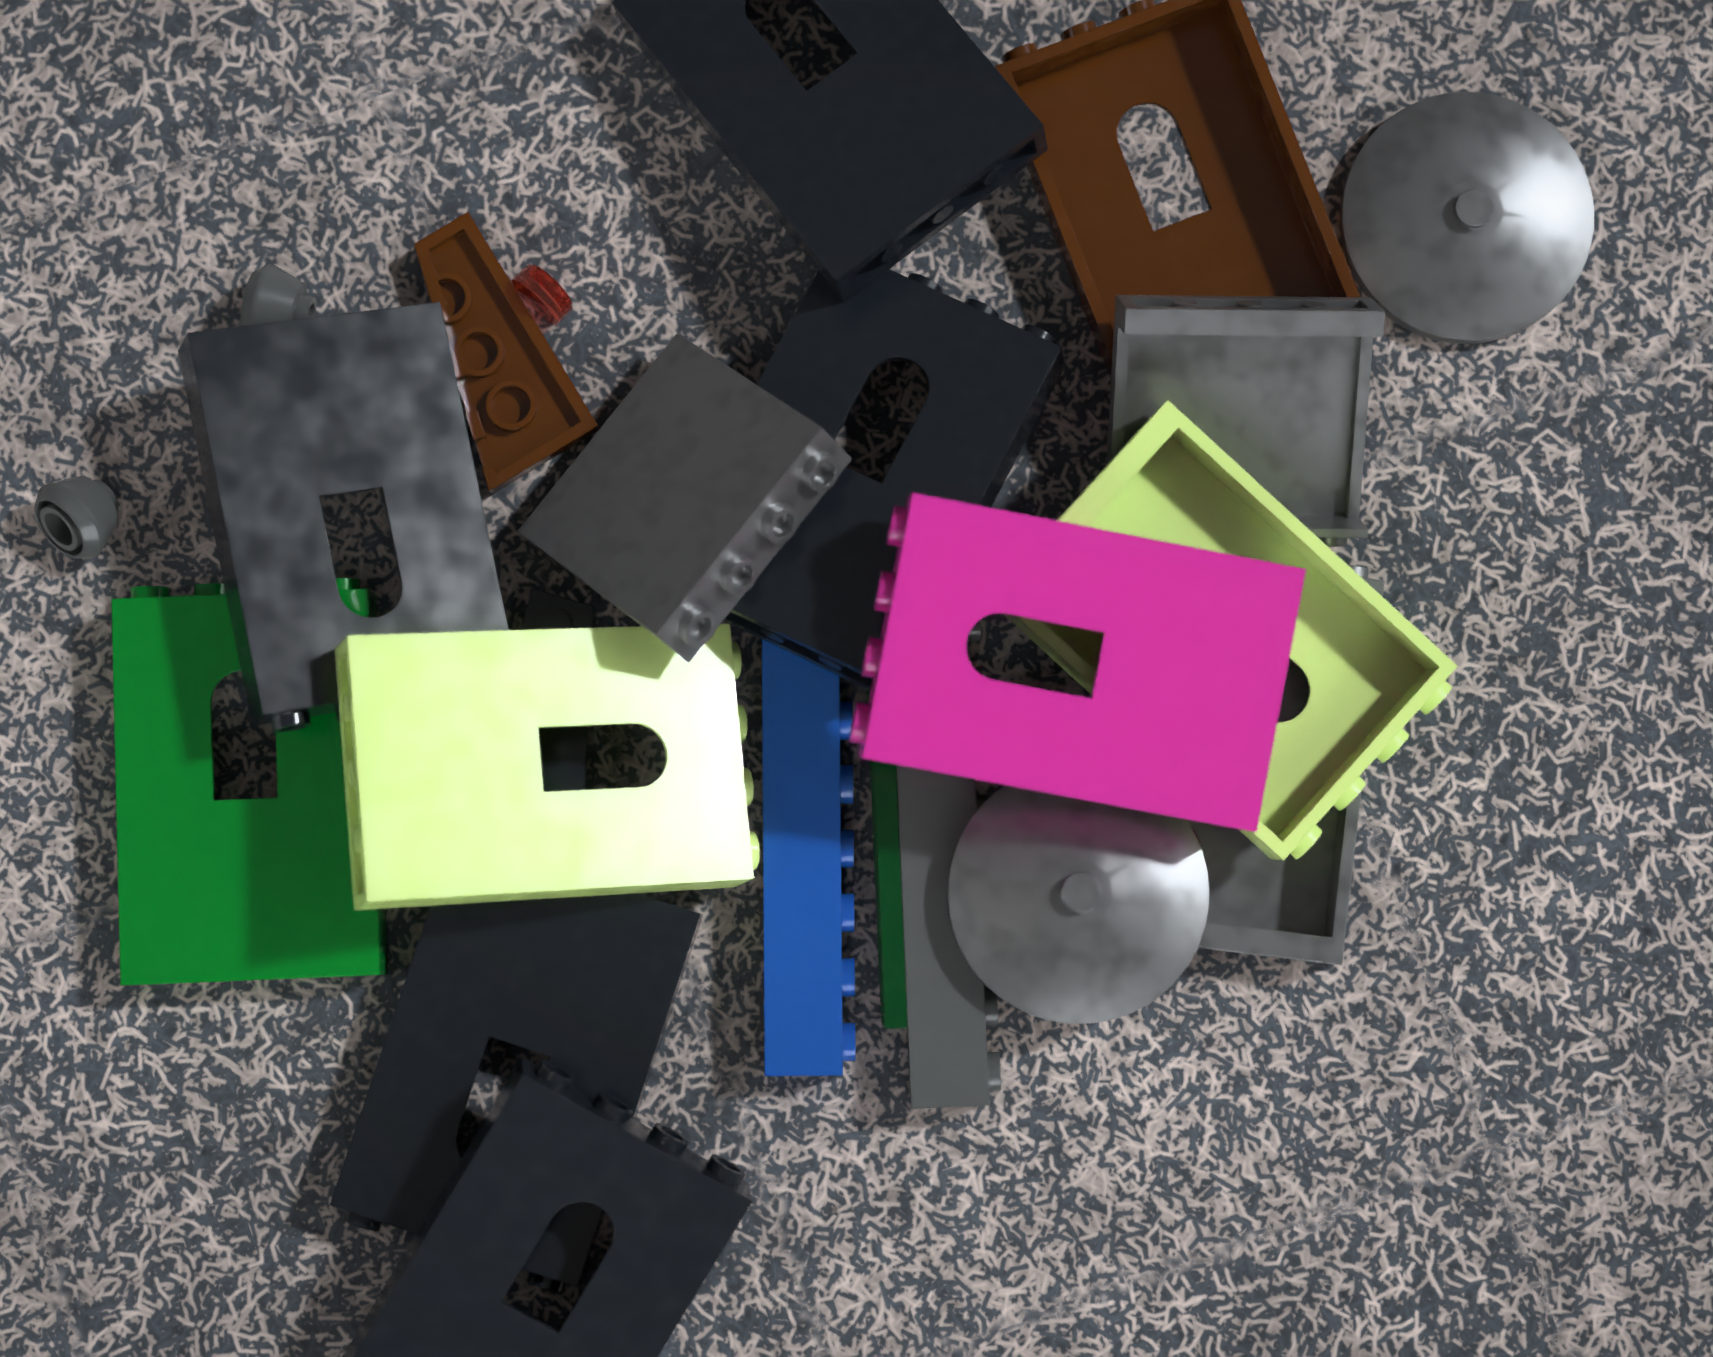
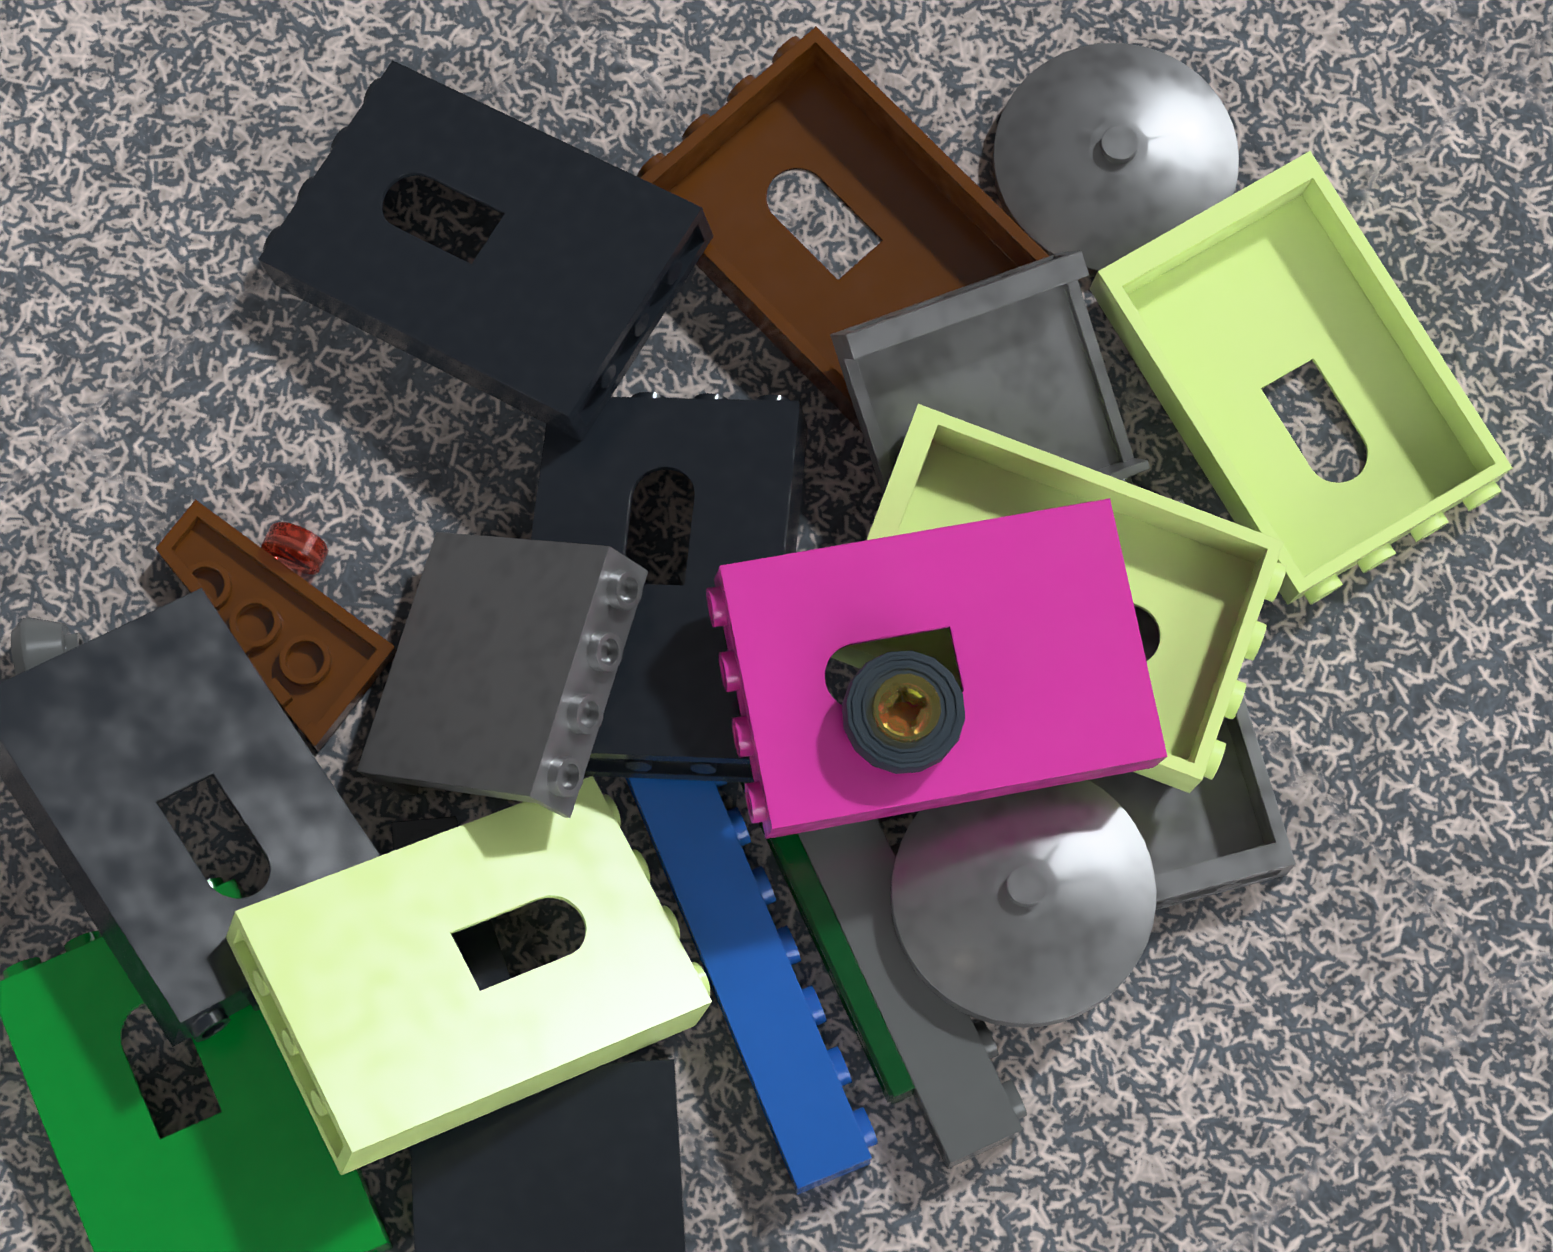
camera: 25 degrees left, 10 degrees down
none -> black wheel [842,651,965,774]
none -> yellowish green panel [1090,151,1513,605]

